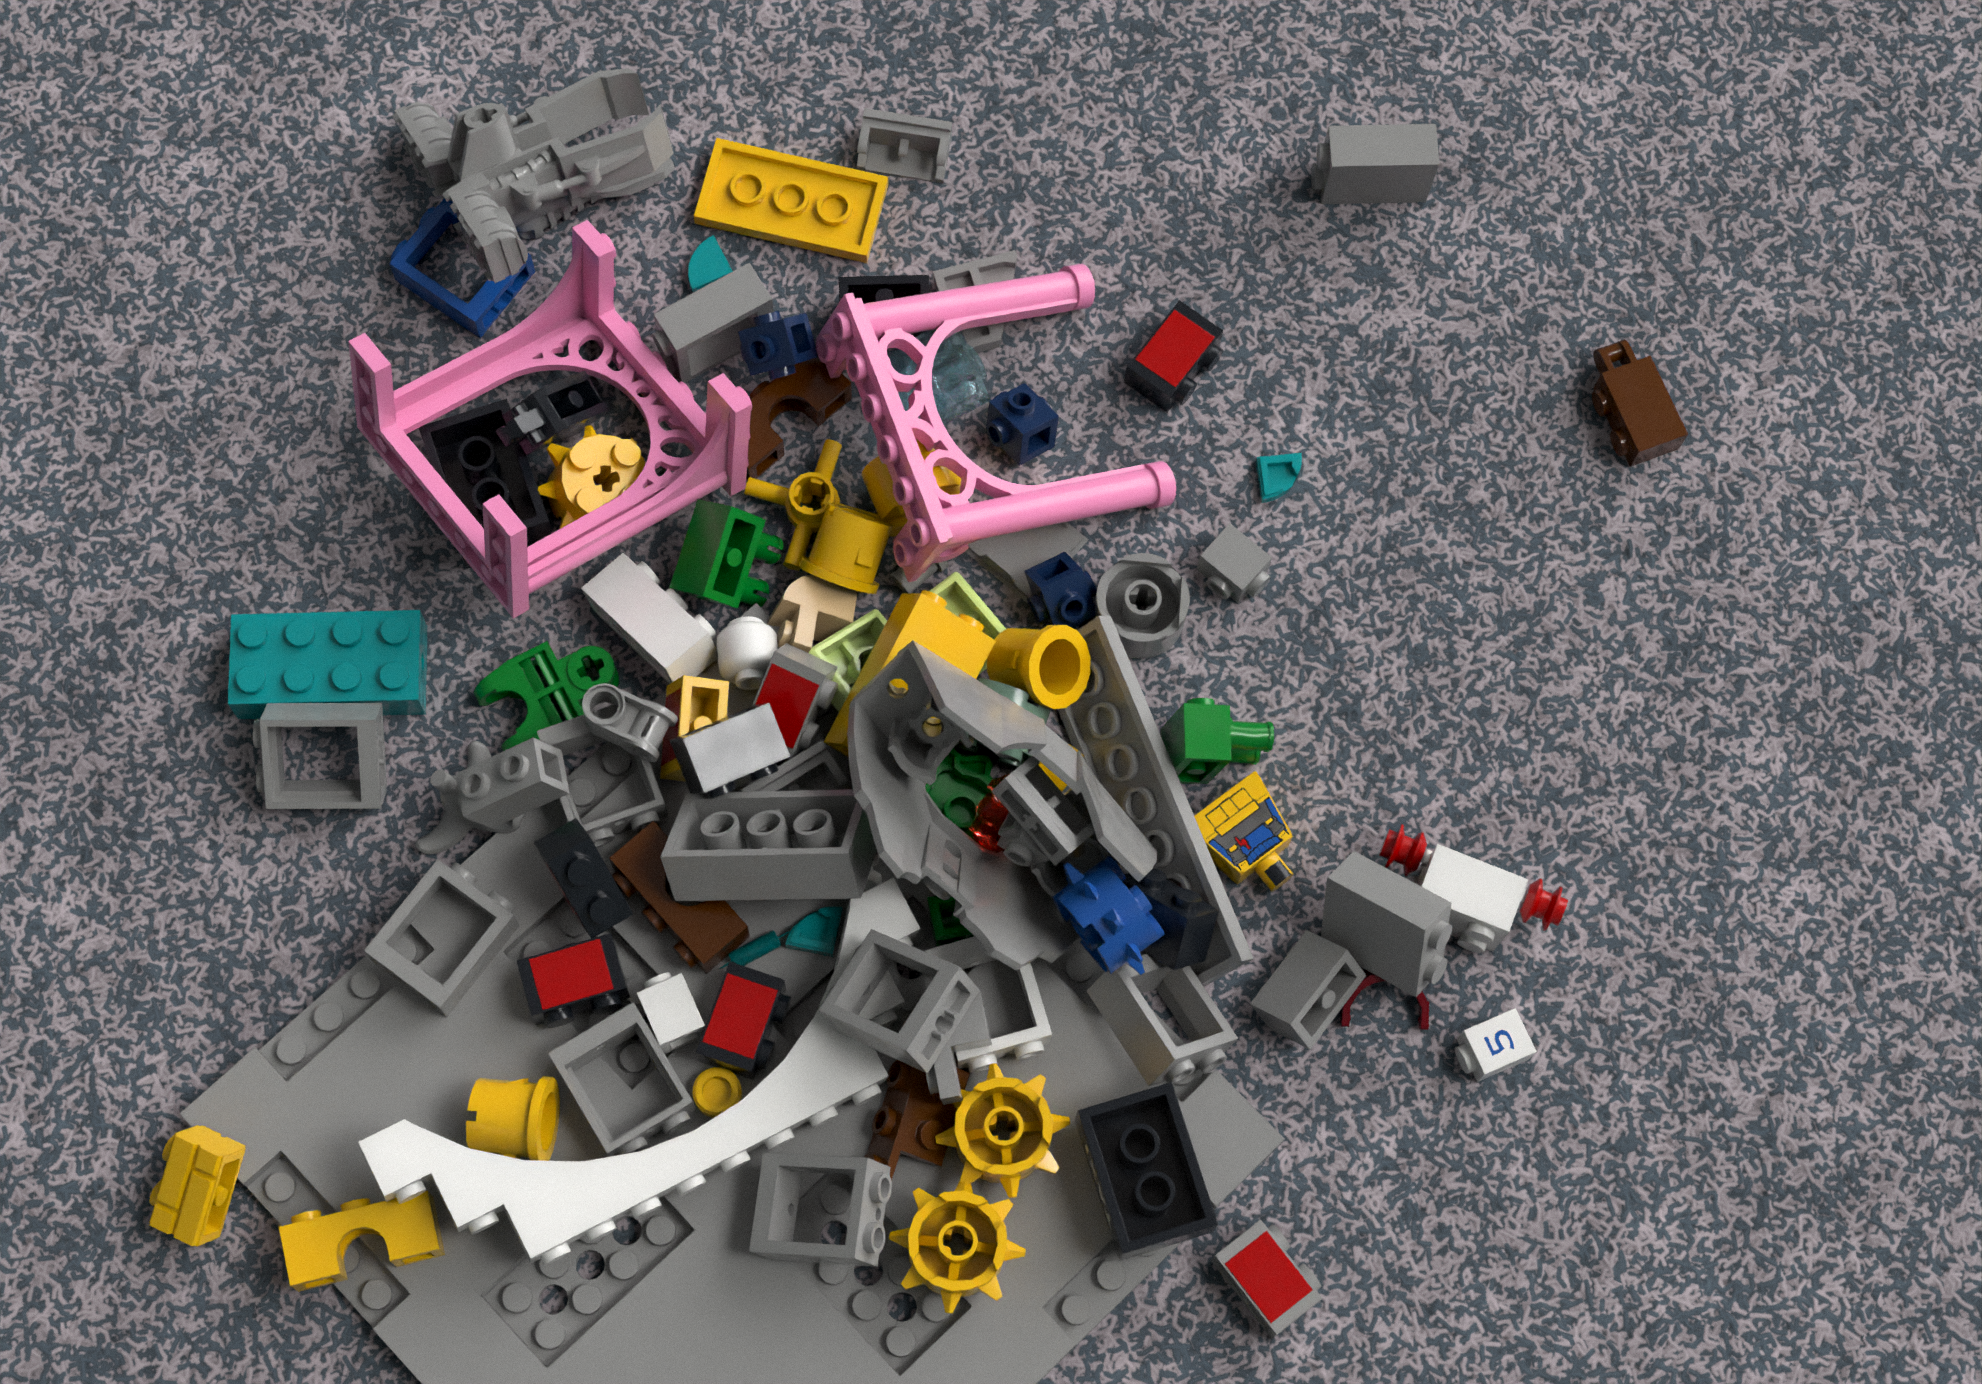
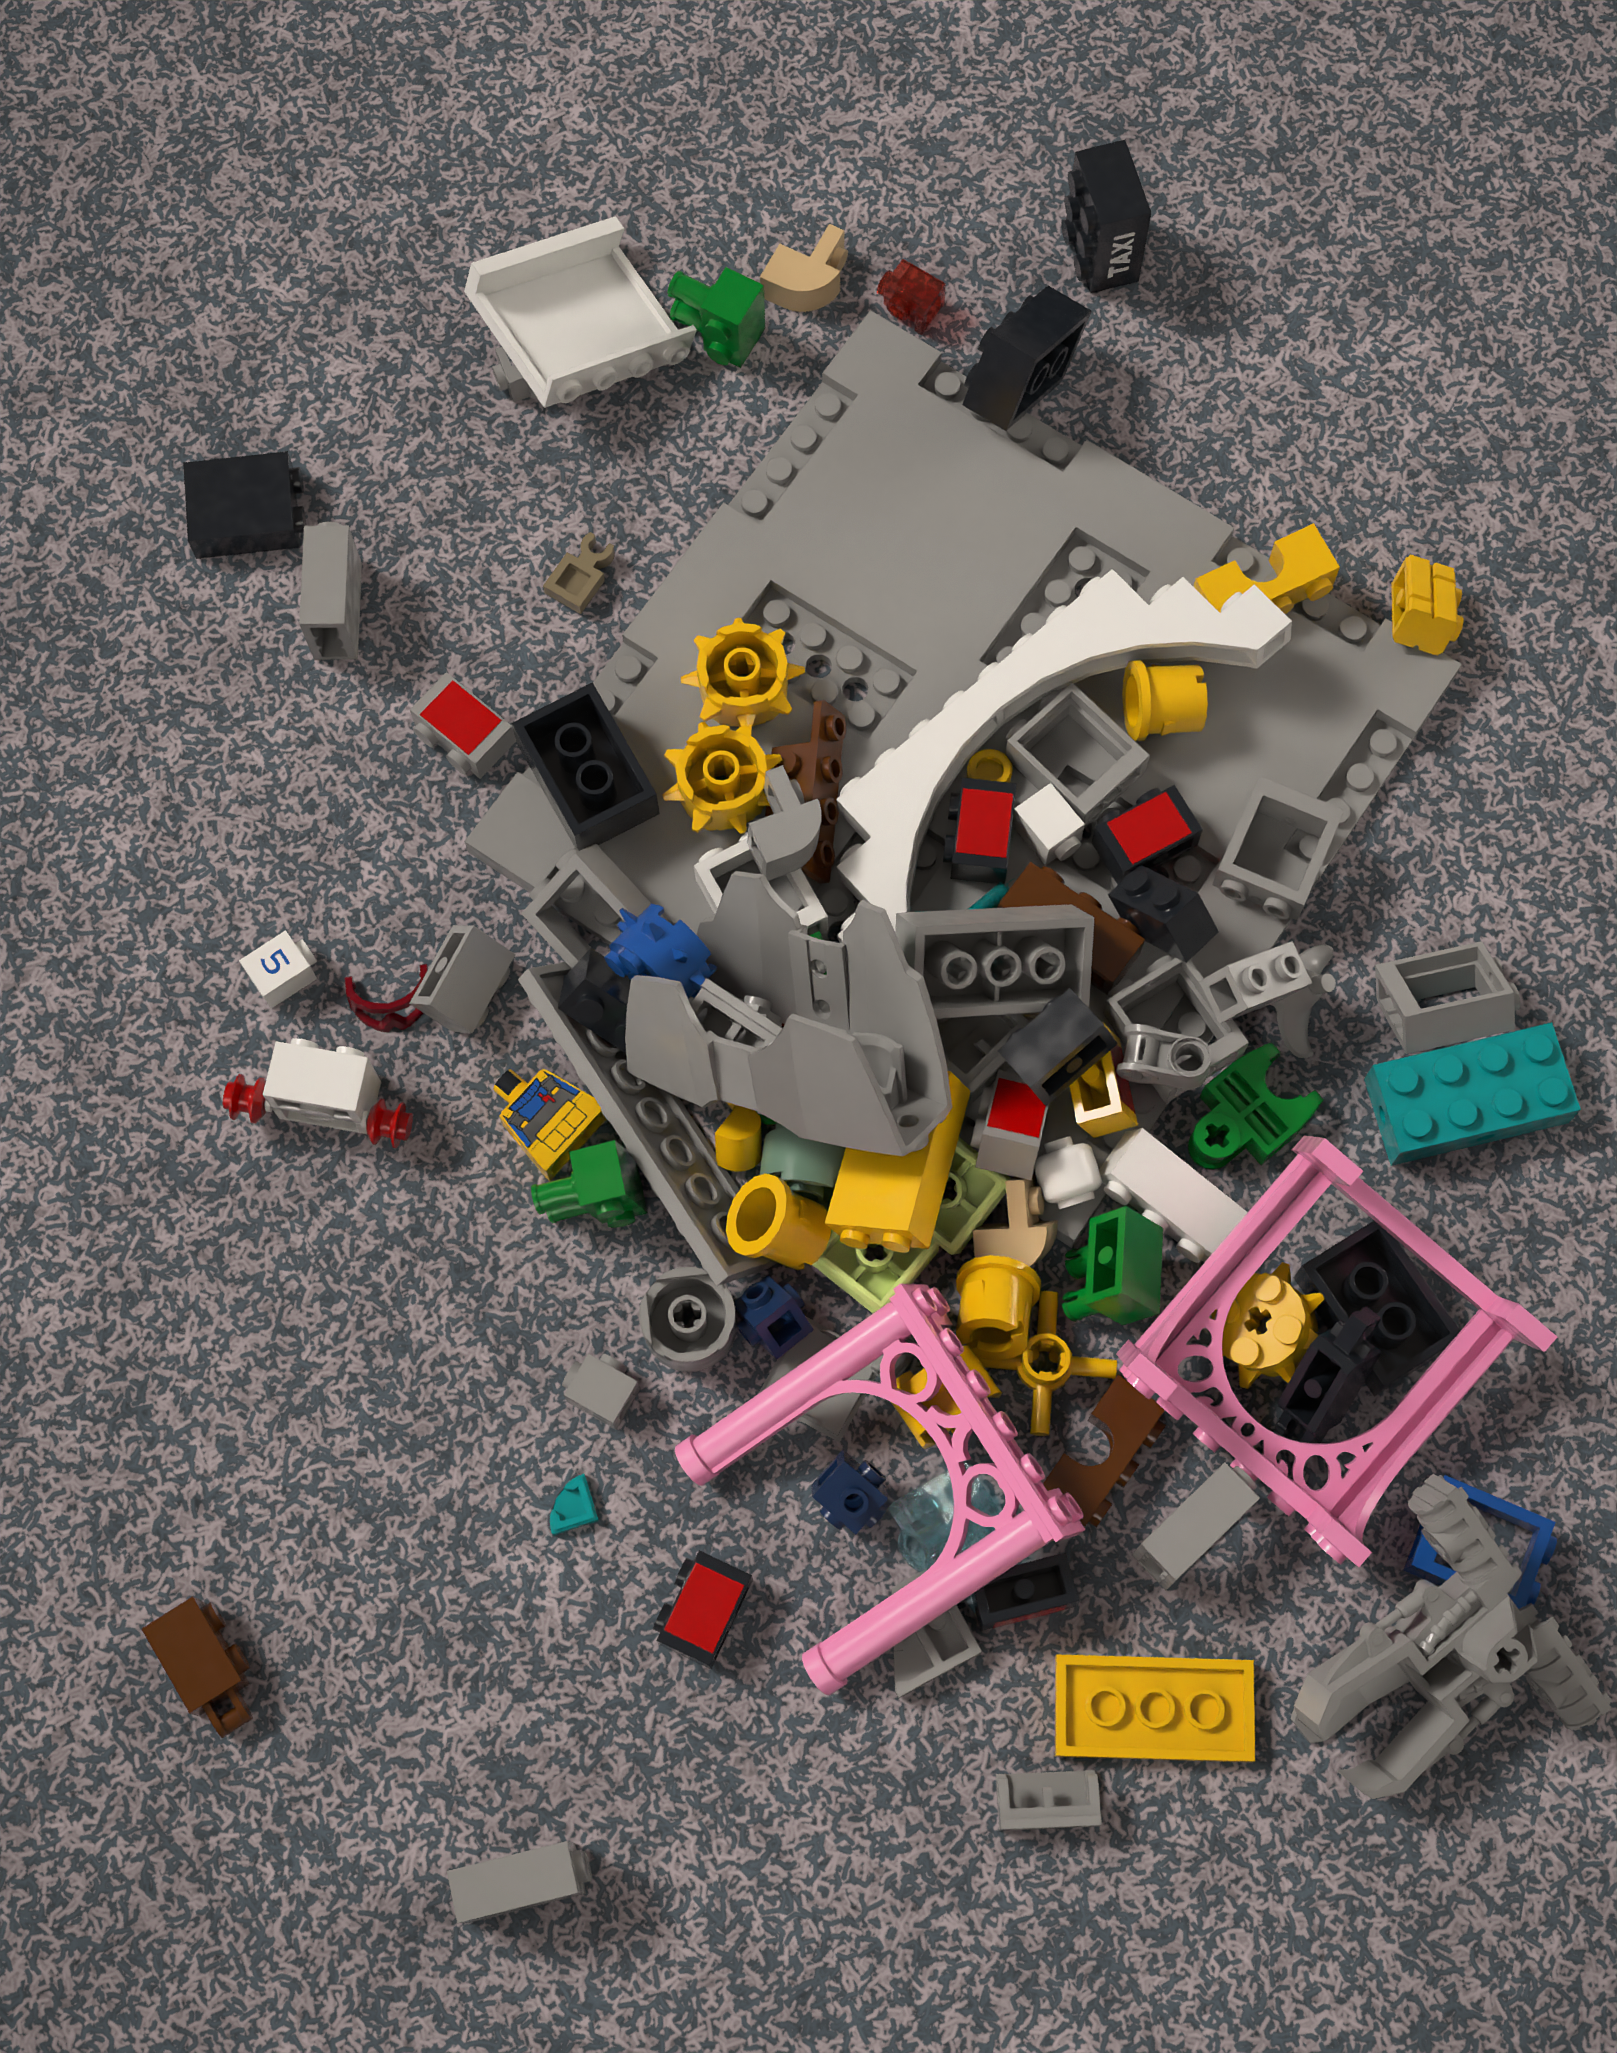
camera: 175 degrees right, 0 degrees up
teal tile [688,235,733,293] -> none
dark blue brick [738,310,818,380] -> none
light grey window [749,1153,892,1267] -> none
light grey window [818,929,980,1073] -> none
light grey brick [1321,851,1452,997] -> none

